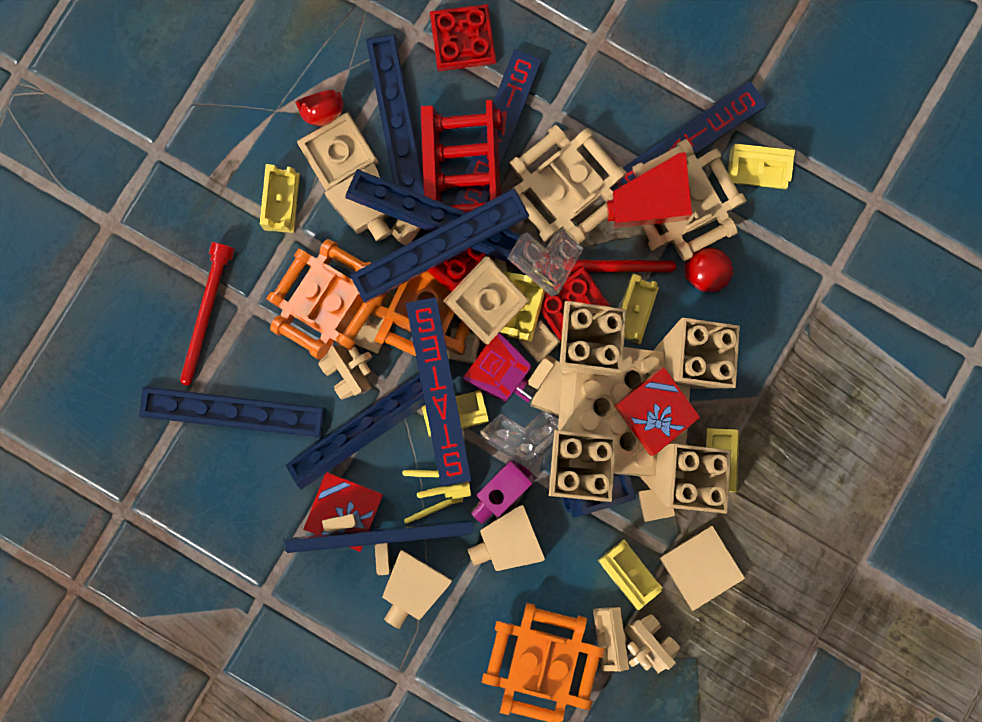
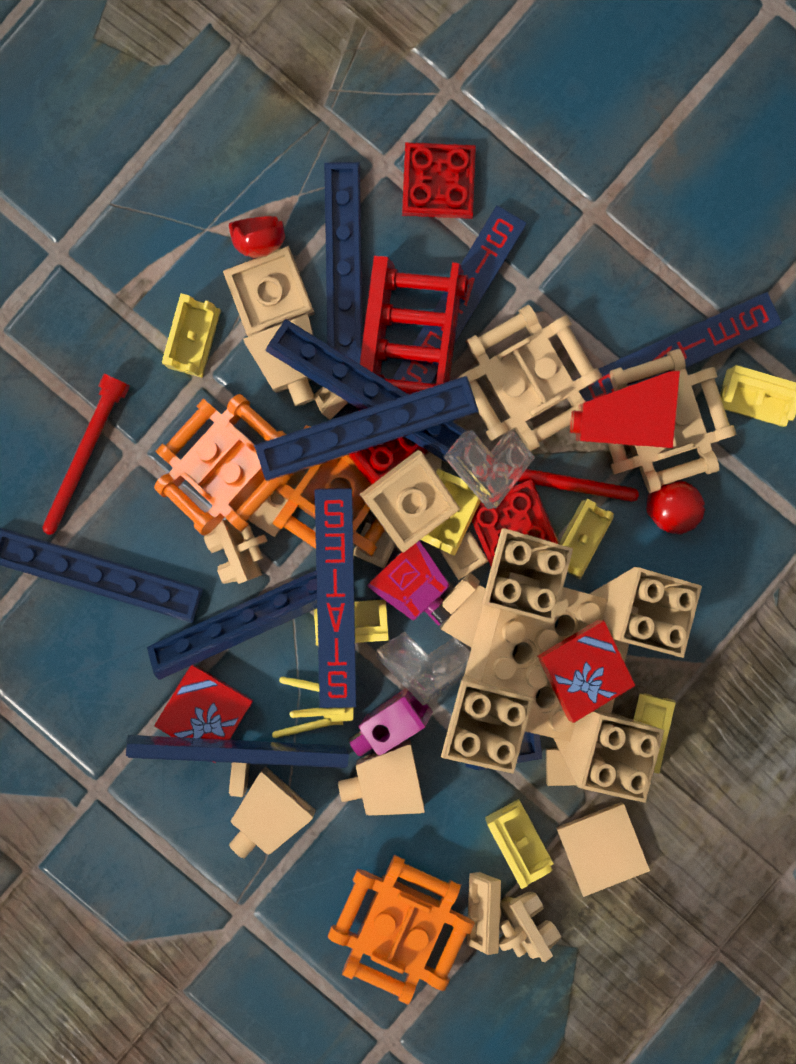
camera: 10 degrees right, 5 degrees up
tan tile [322,514,358,533] -> none

